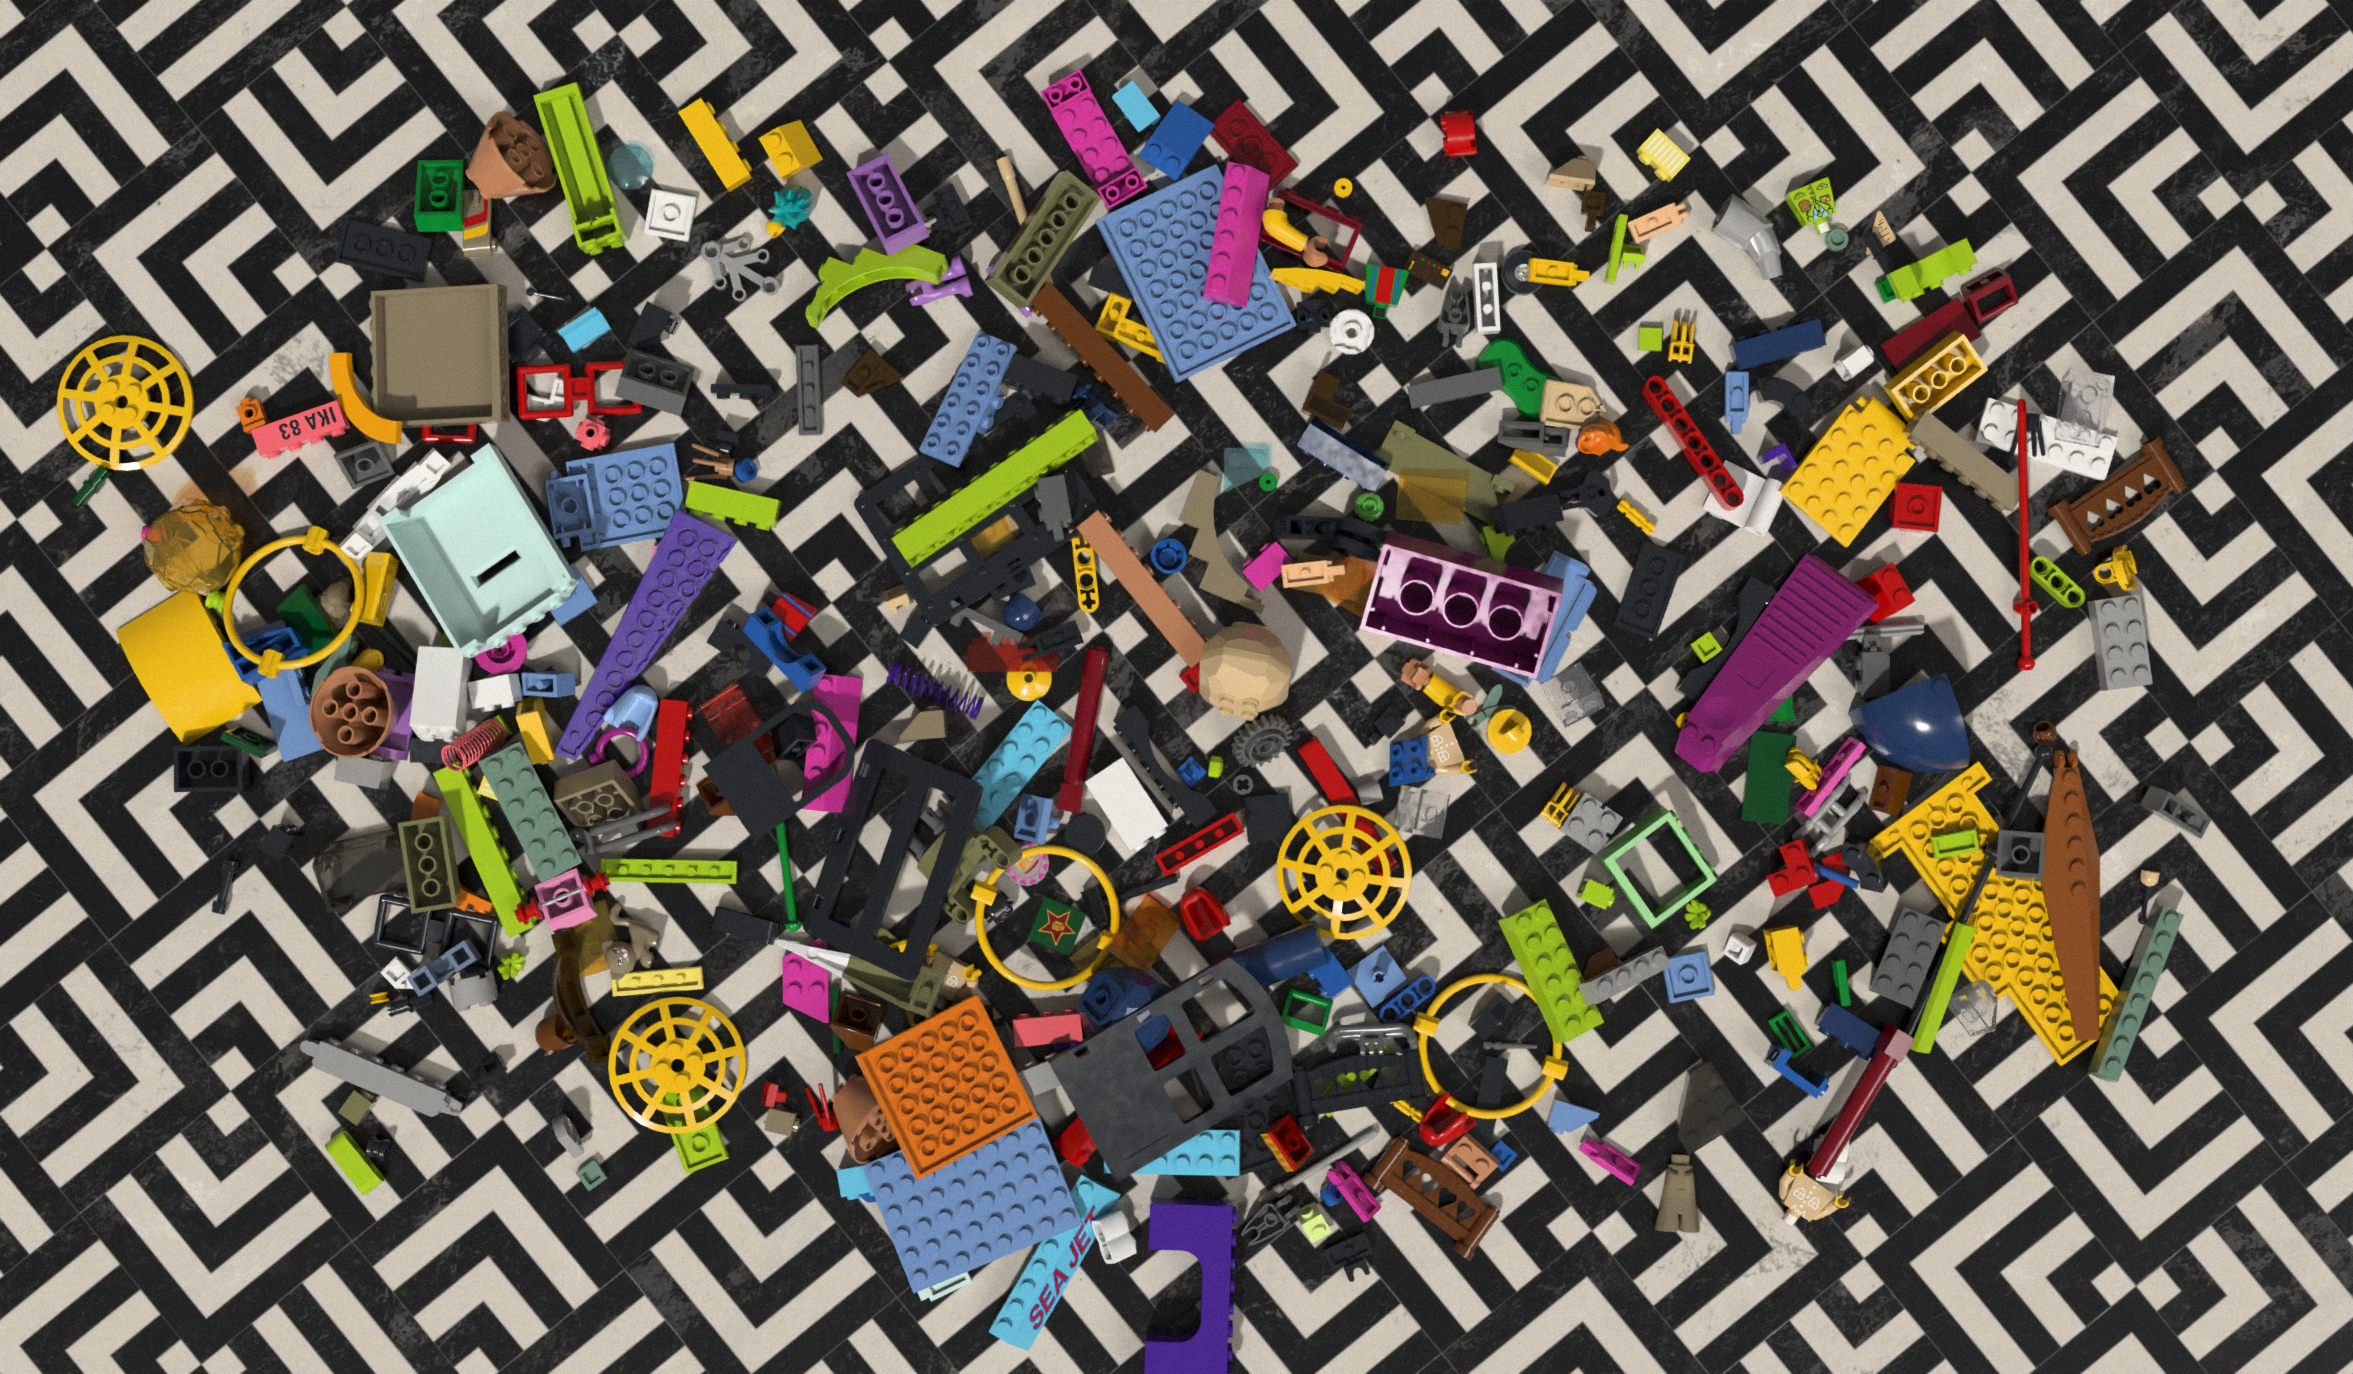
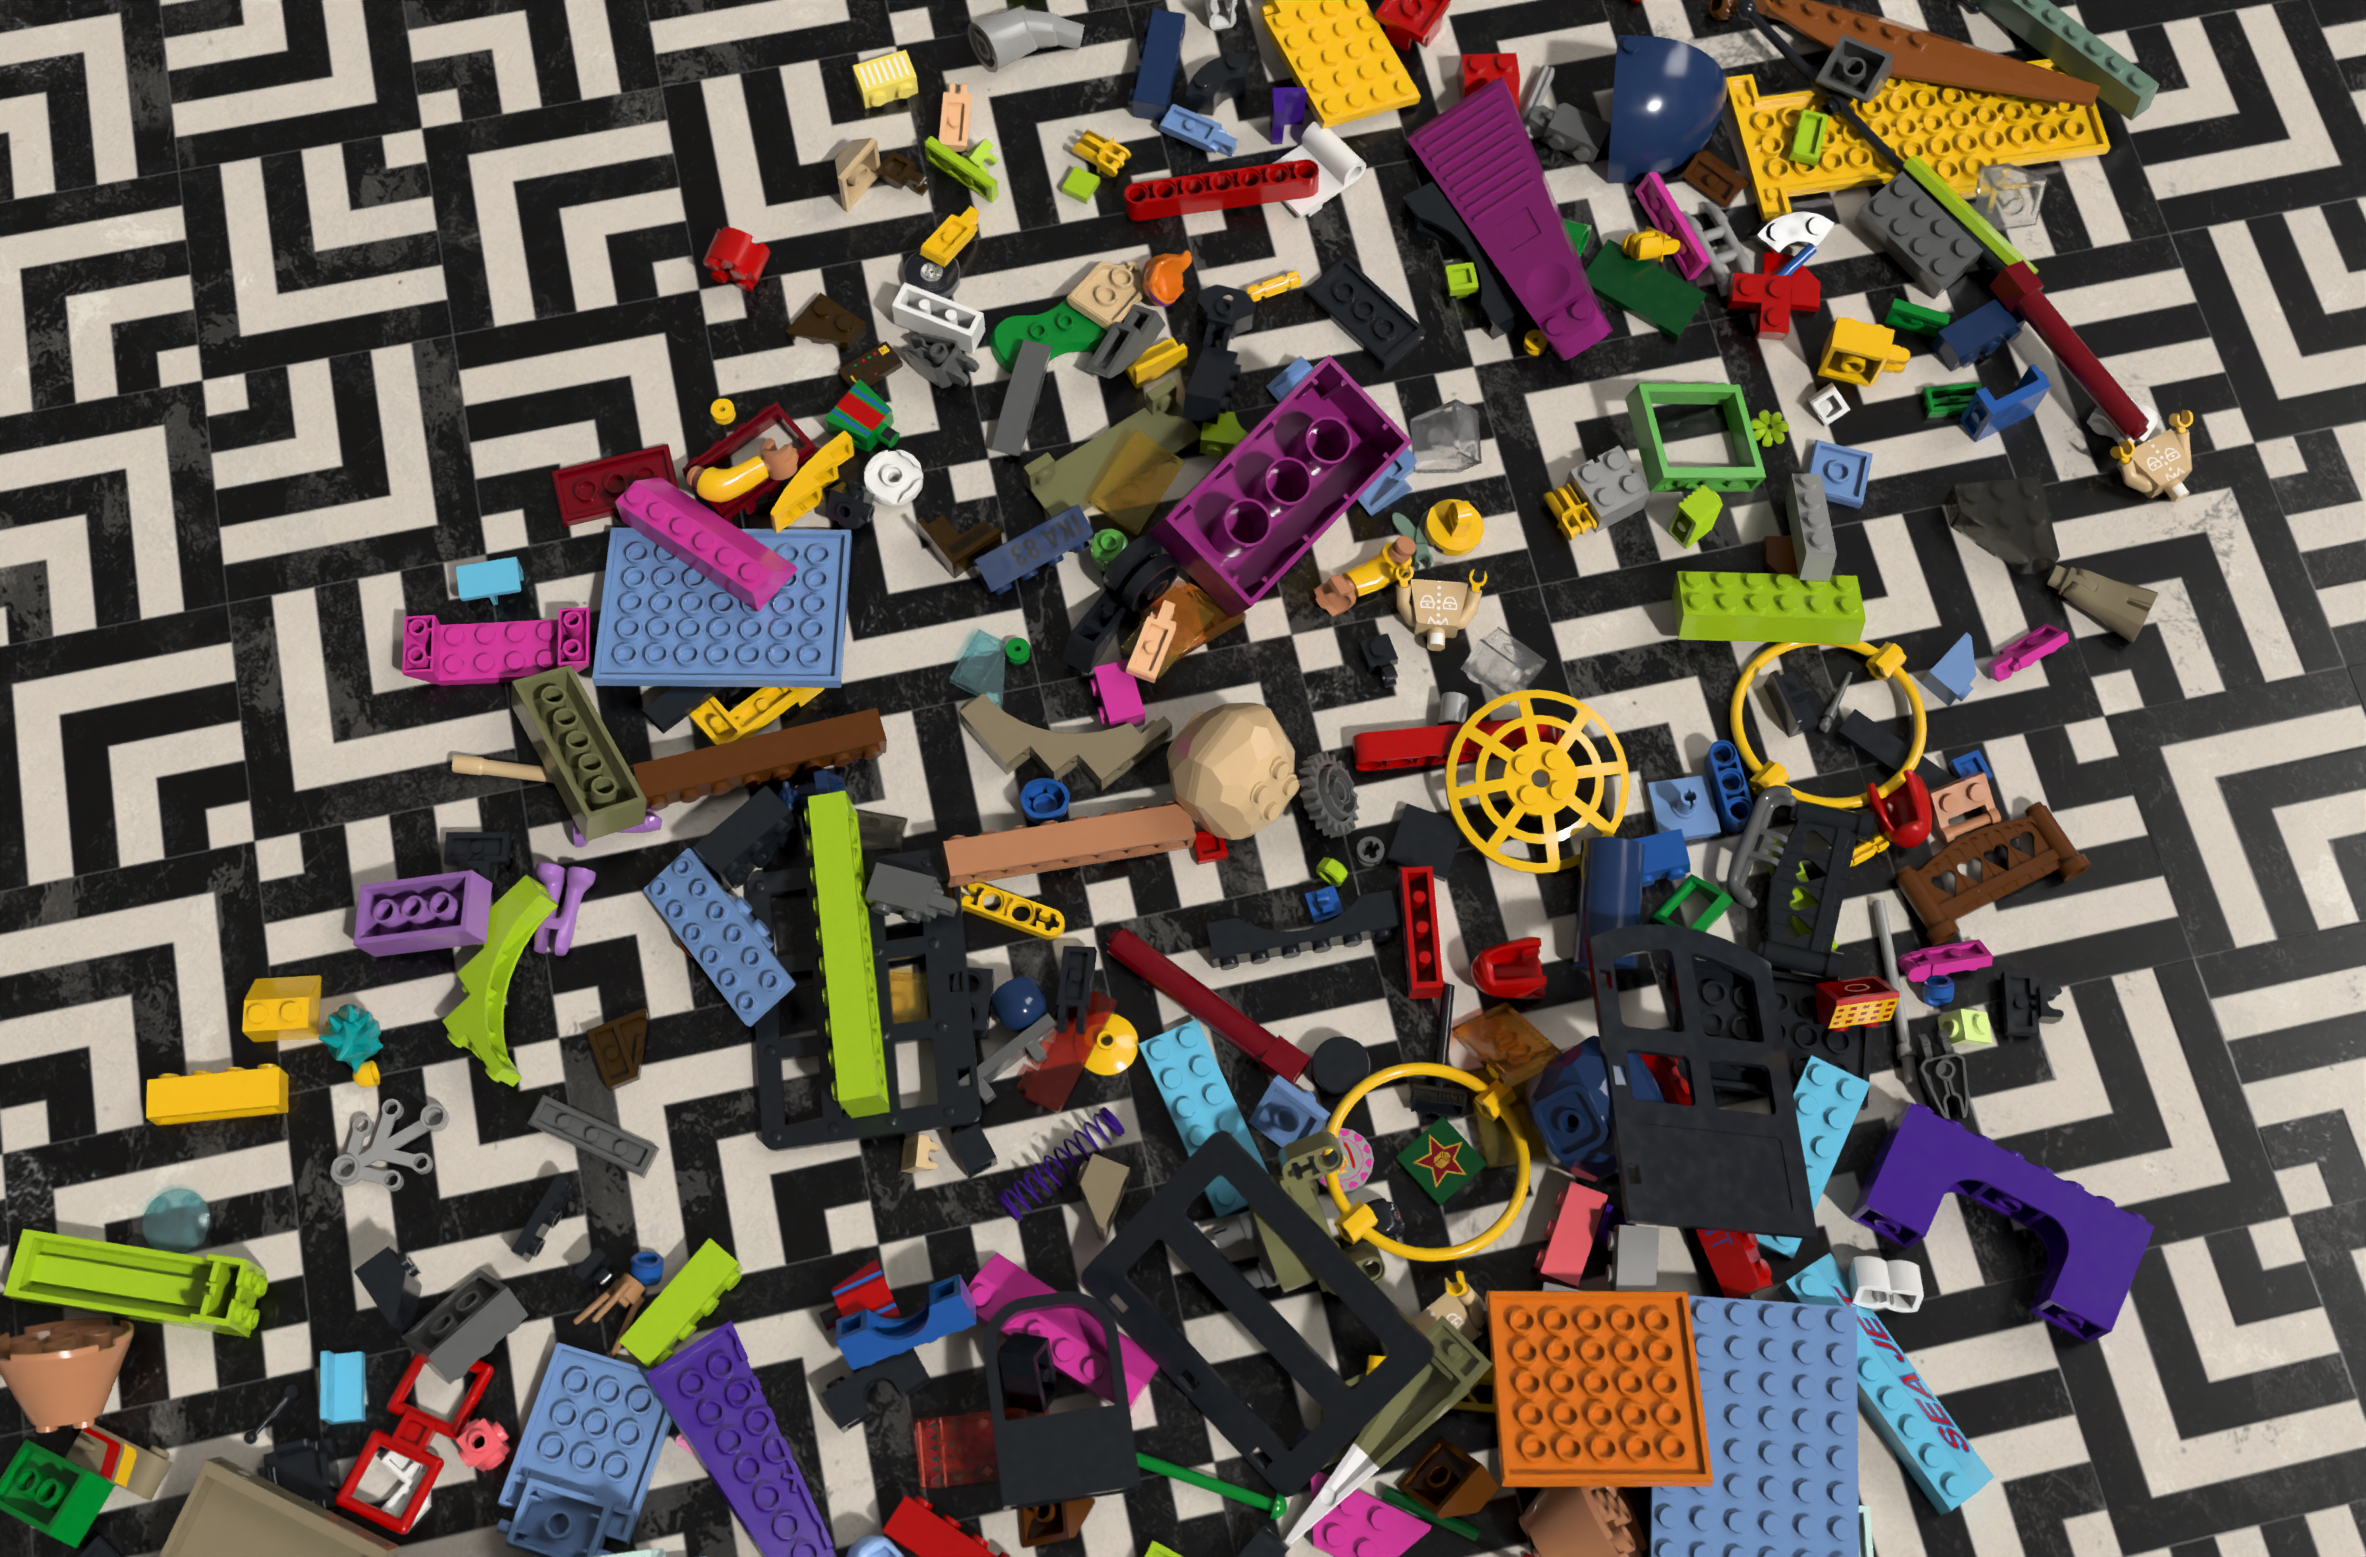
camera: 60 degrees left, 20 degrees down
white tile [644,189,697,242] -> none
white brick [1085,757,1168,852] -> none
blue slope [1138,100,1215,182] -> none
blue hinge [1389,736,1435,787] -> none

